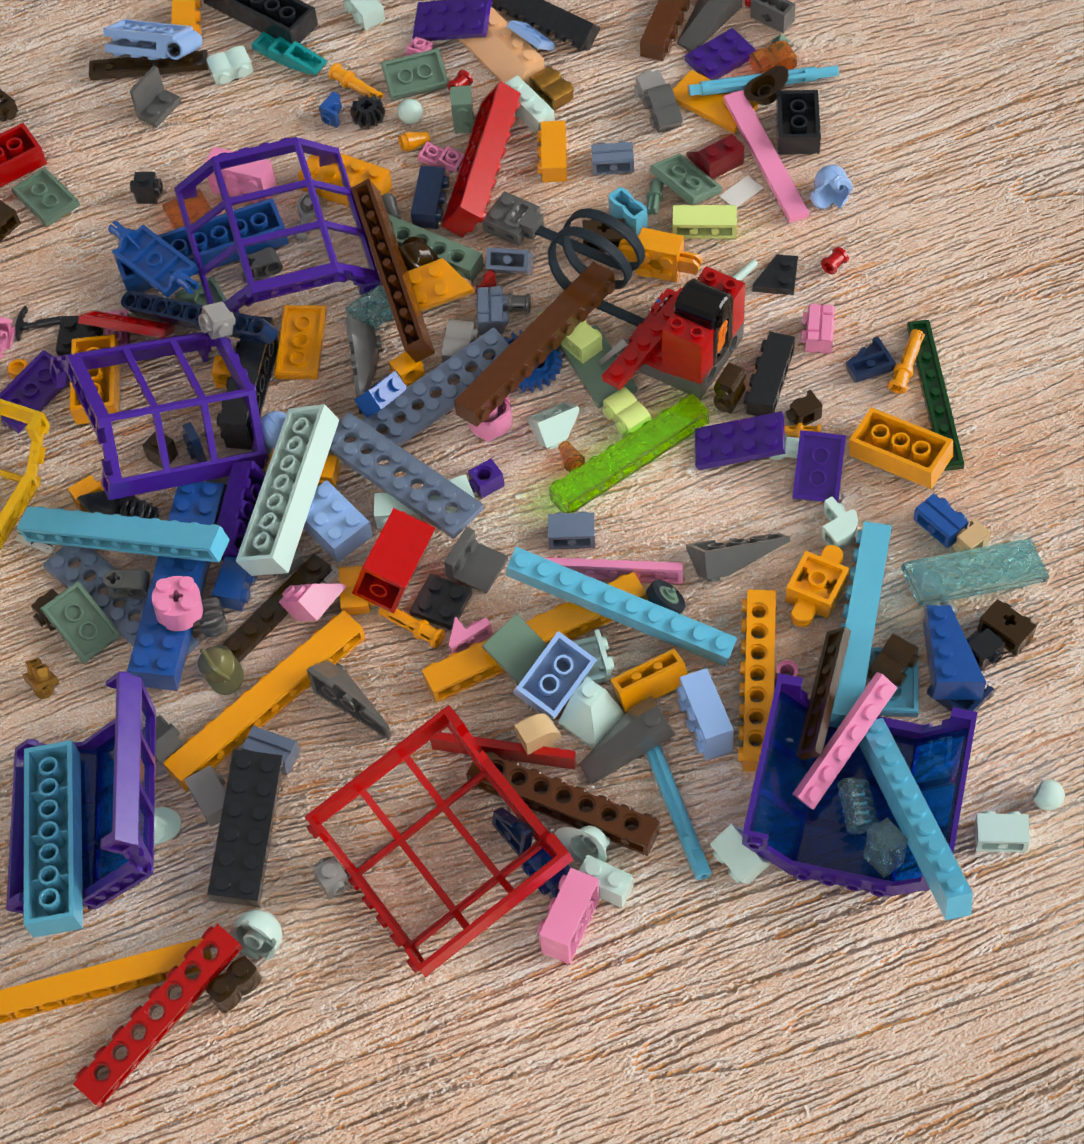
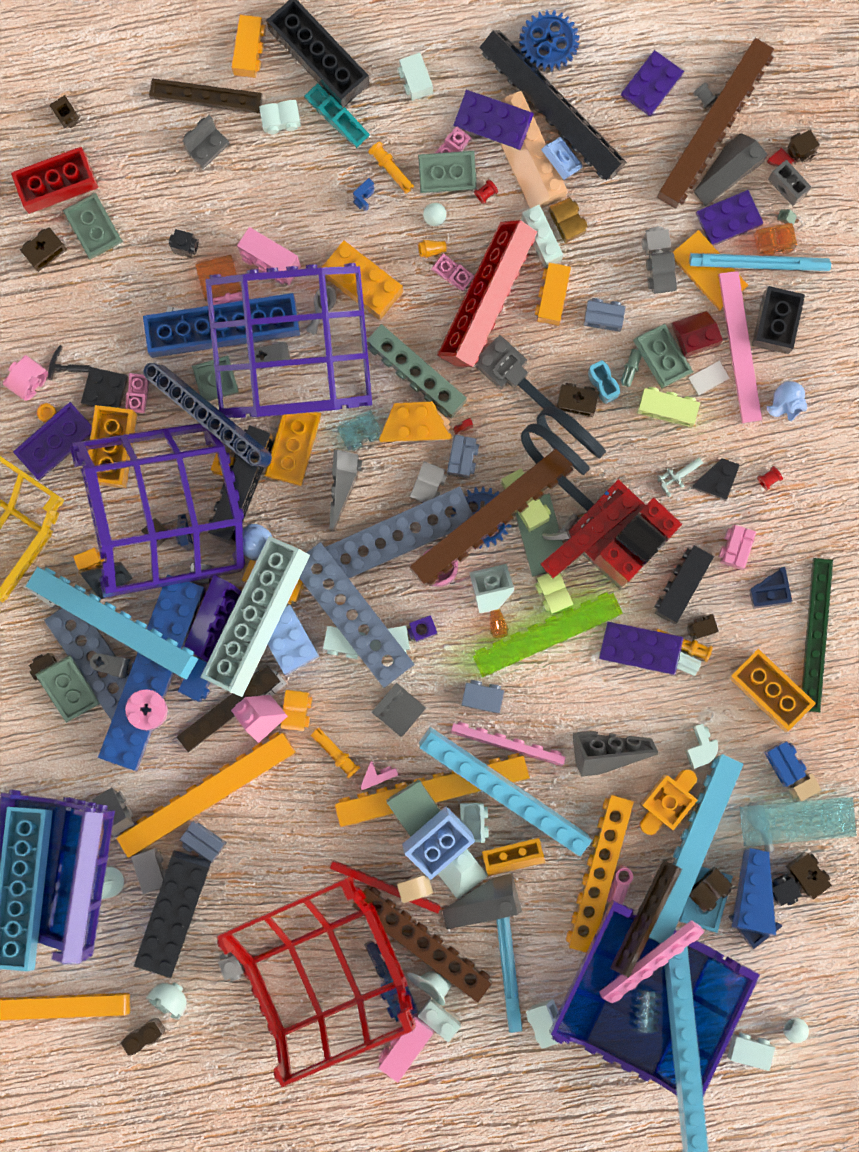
camera: 10 degrees right, 25 degrees up
pearl gold hips [22,658,59,699] -> none
red brick [73,923,243,1108] -> none
red tile [78,310,175,338] -> none
light blue hinge [103,19,202,60] -> none
blue plate [108,221,199,298] -> none
black gear [120,497,159,519] -> none
light grey brick [198,301,235,340] -> none
dark grey gear [198,597,227,637] -> none
olive piece [198,645,244,695] -> none
dark grey wedge [307,660,392,740] -> none
black gear [350,94,385,129] -> none
reddish brown brick [351,178,435,363] -> none
red brick [352,508,435,613] -> none
brick [354,371,407,418] -> none
dark grey cone [381,193,401,219] -> none
light orange brick [389,351,425,387] -> none
dark brown piece [399,236,439,271] -> none
dark blue brick [410,166,450,229] -> none
black plate [410,573,473,630] -> none
sand green brick [450,85,474,134] -> none
sand blue brick [485,247,534,275] -> none
dark grey bush [508,293,531,313] -> none
light orange brick [618,227,702,283] -> none
black wheel [646,580,686,614] -> none
light blue brick [677,668,734,761] -> none
dark brown brick [714,363,746,414] -> none
dark brown piece [744,66,789,105] -> none
dark purple plate [792,430,846,503] -> none
clear light blue brick [863,818,908,878] -> none
light orange pin [887,329,925,394] -> none

